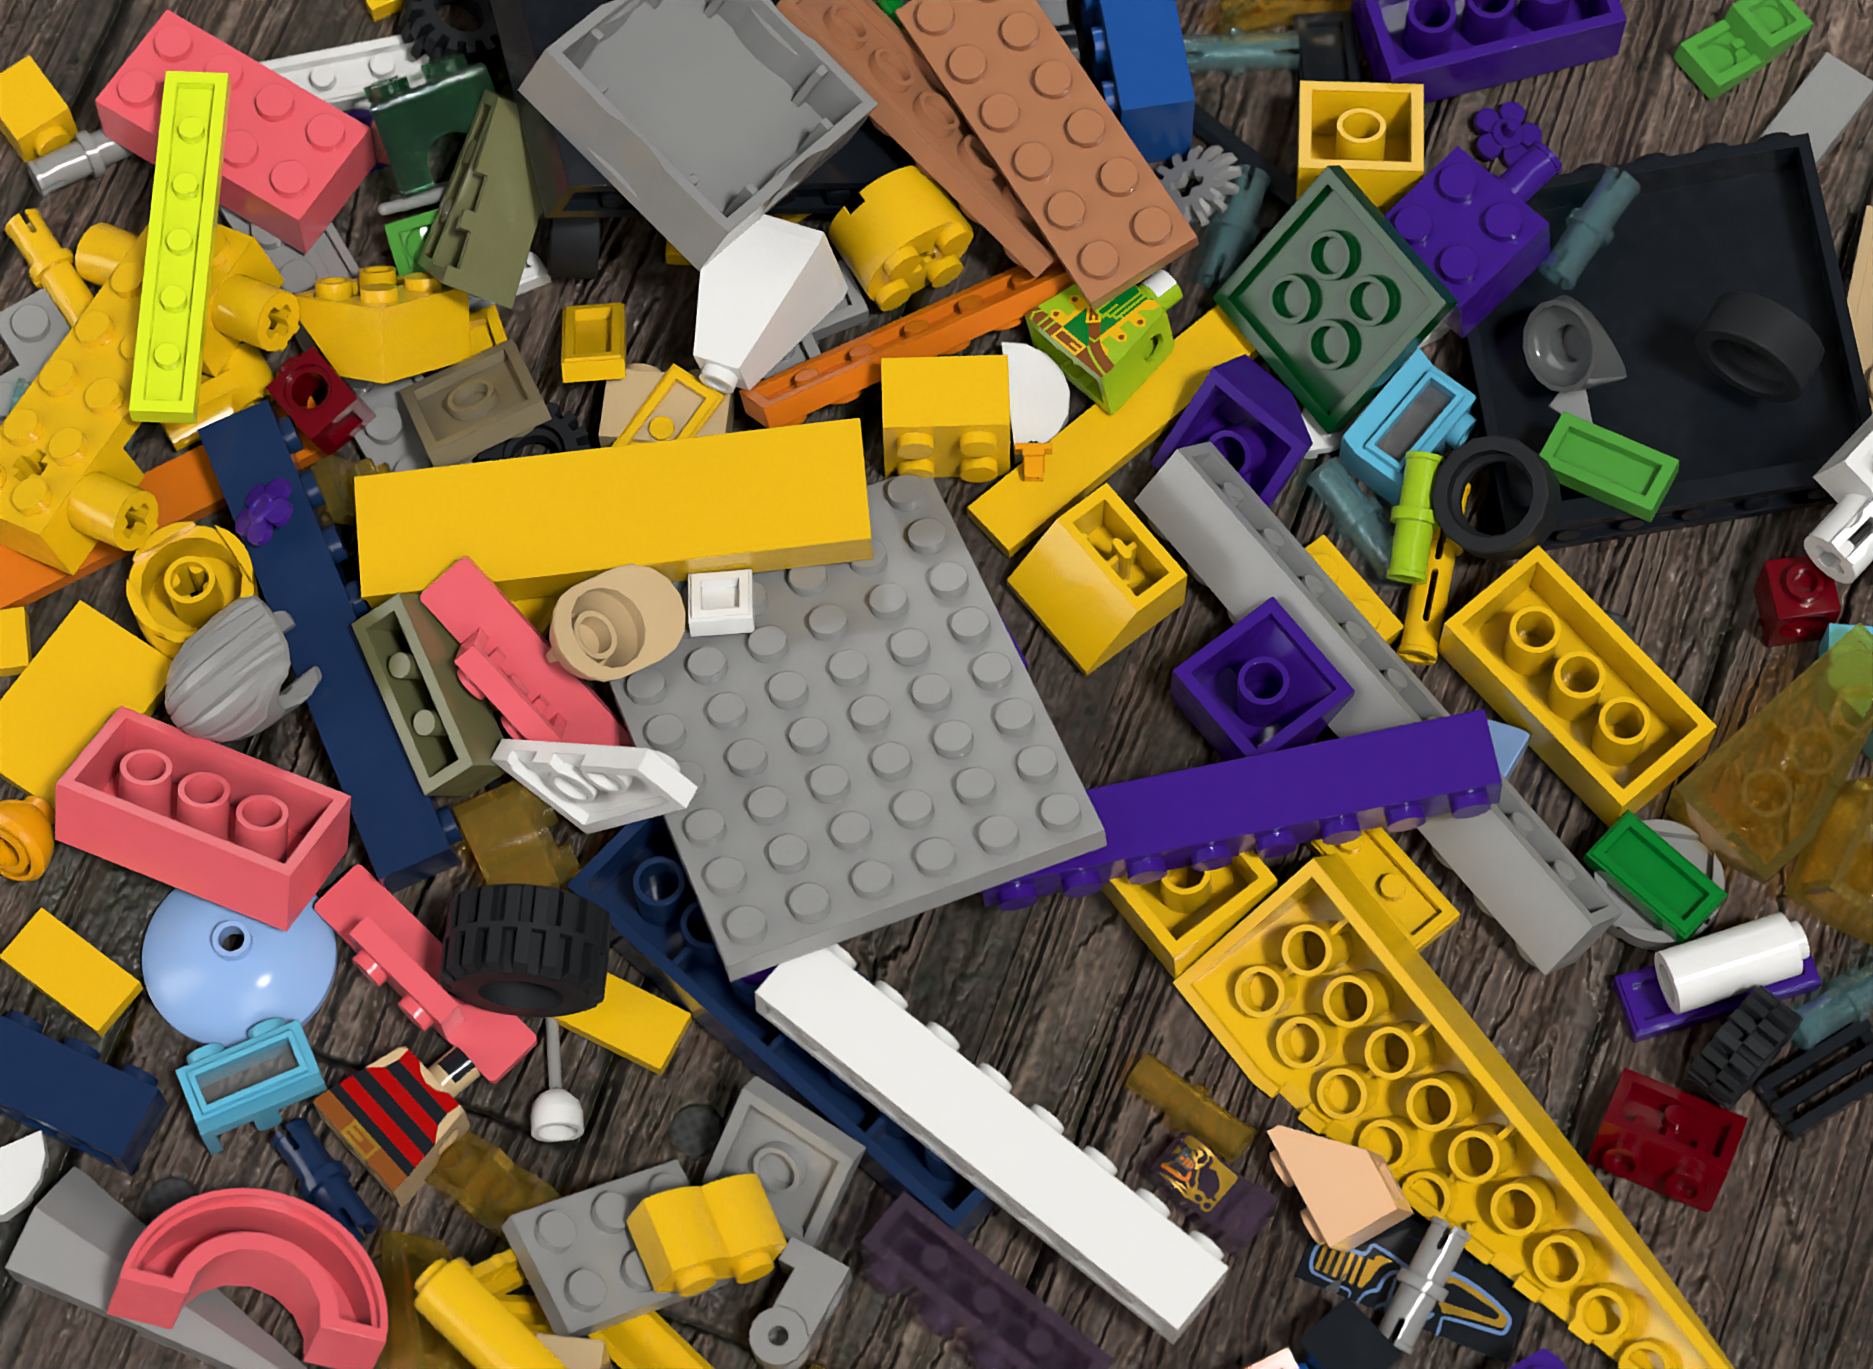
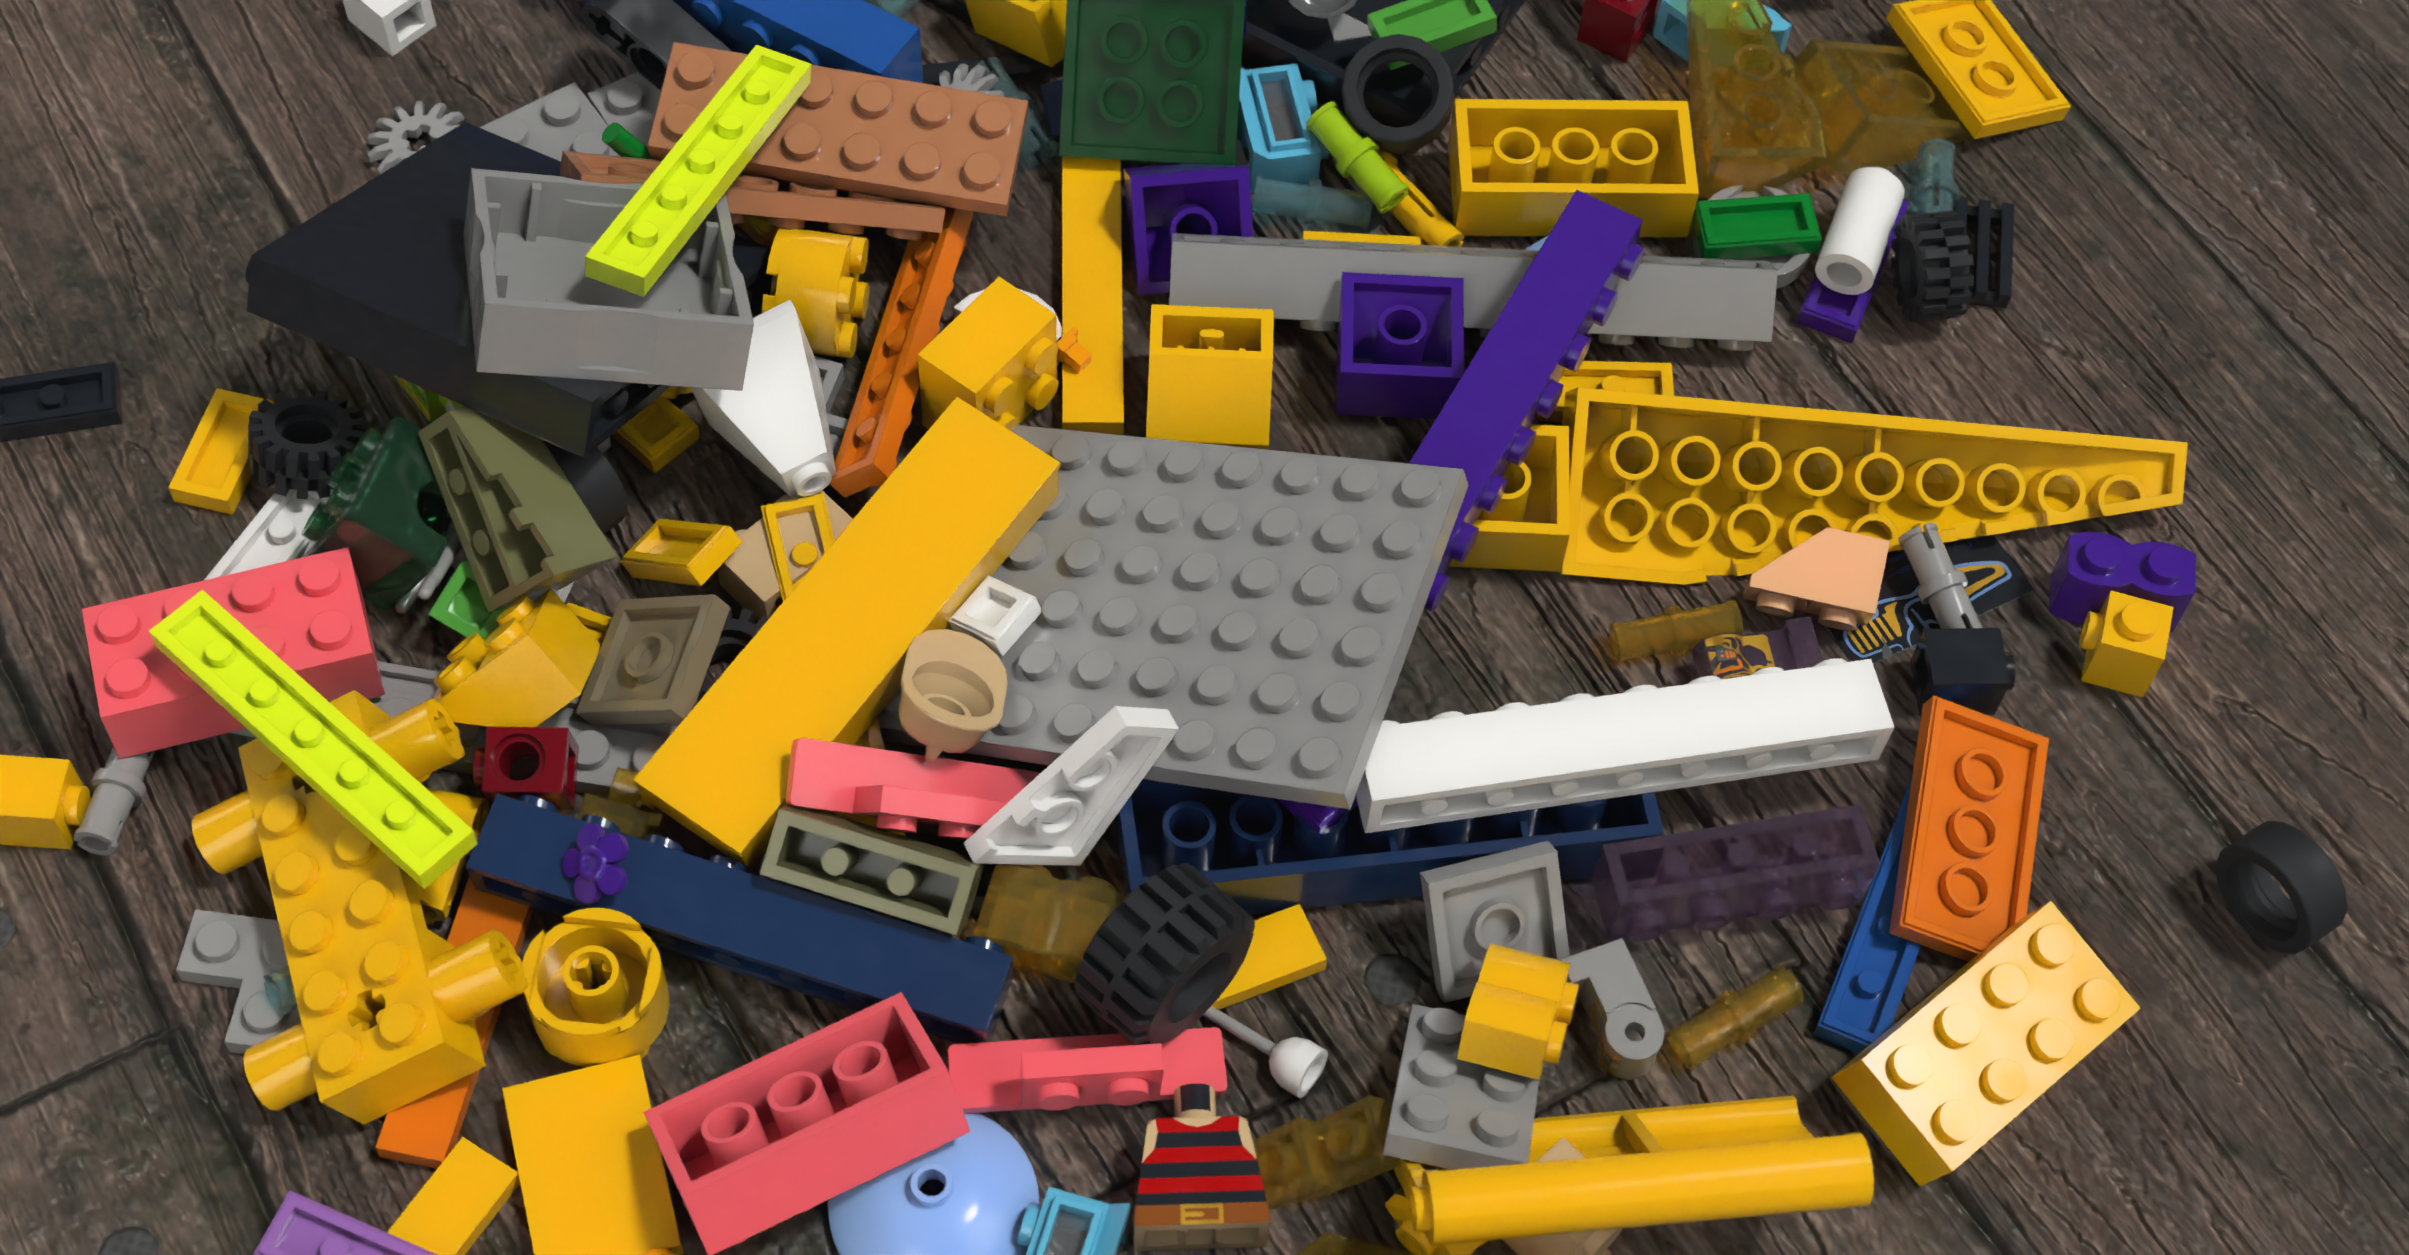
camera: 55 degrees left, 10 degrees down
yellow pin [5,208,94,329] -> none
light grey hair [165,595,322,743] -> none
lime torso [1025,269,1183,416] -> none
dark red bracket [1587,1067,1748,1212] -> none
none -> neon yellow plate [585,45,812,297]

